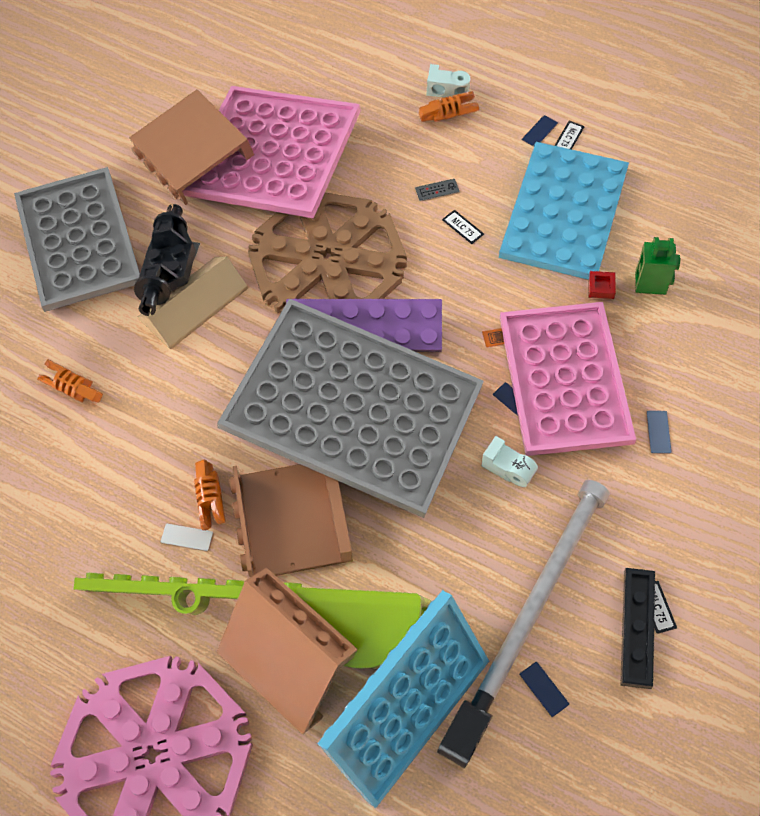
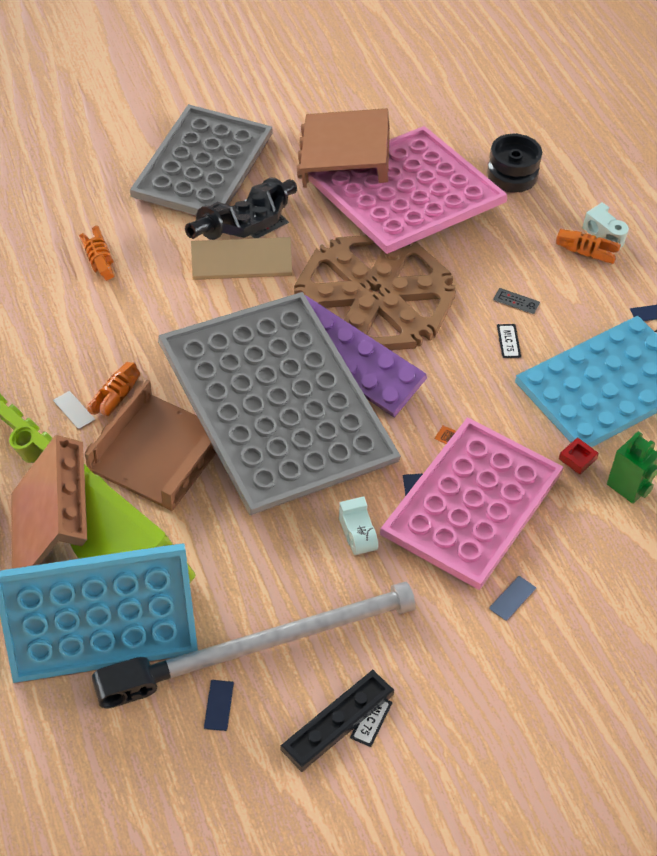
camera: 35 degrees right, 10 degrees down
none -> black wheel [487,133,543,193]

